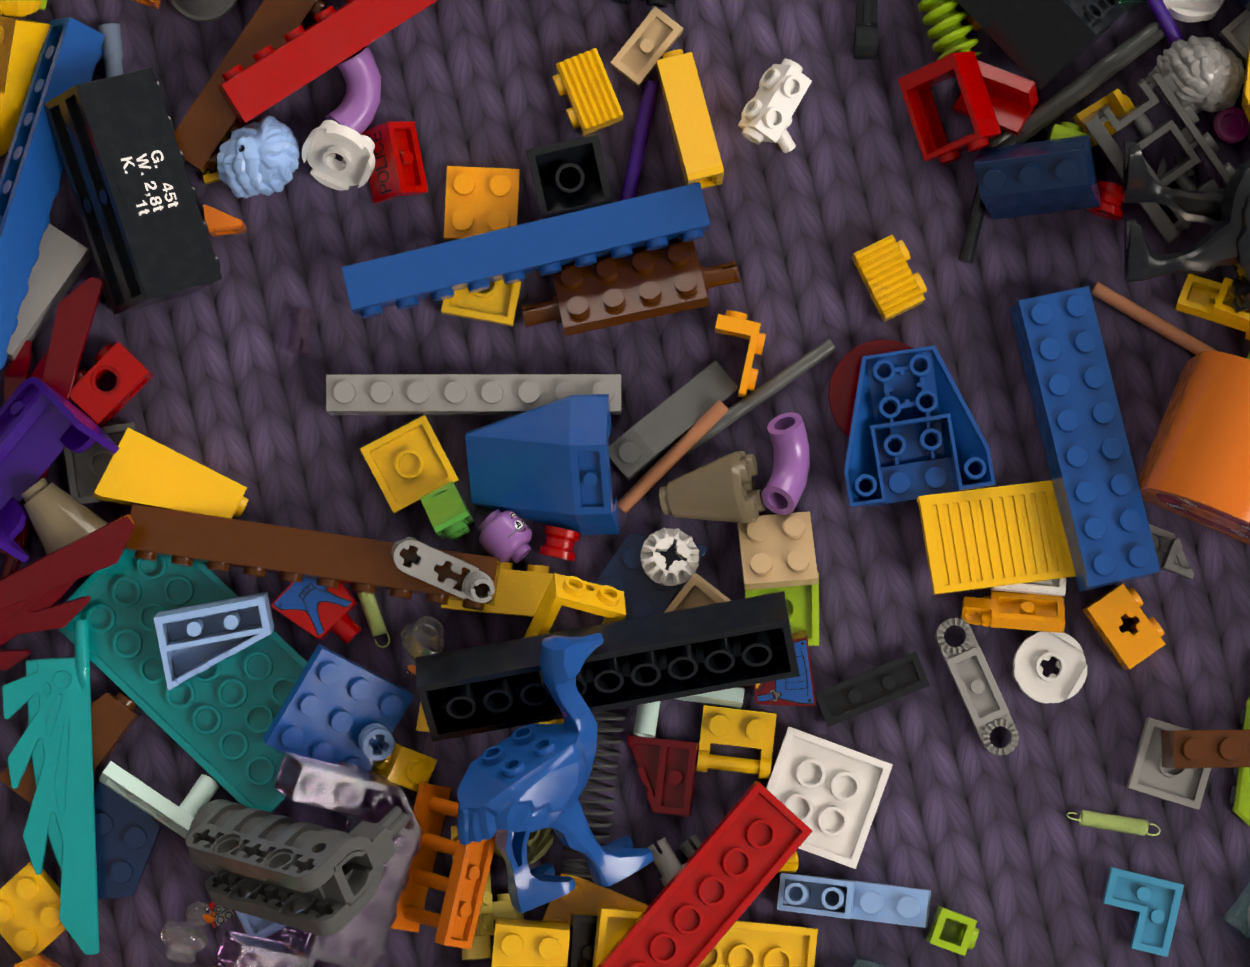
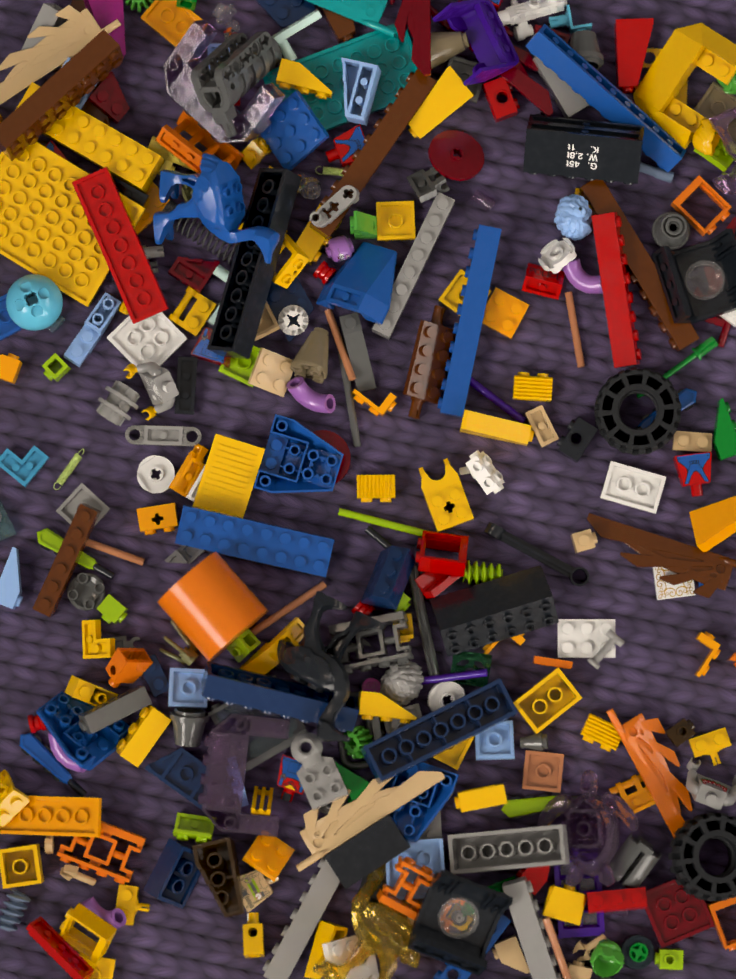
camera: 115 degrees right, 0 degrees up
orange slope [203,204,247,237] -> none
medium blue bush [358,723,395,761] -> none
black slope [526,134,613,219] -> none
none -> nougat bar [85,539,145,566]
none -> light grey piece [96,380,140,426]
none -> light grey torso [123,362,179,420]
none -> yellow slope [276,58,332,100]
none -> lime piece [338,508,428,537]
none -> dark grey plate [406,167,450,203]
none -> yellow brick [419,458,474,532]
none -> dark red piece [428,130,484,181]
none -> nougat bar [565,292,585,368]

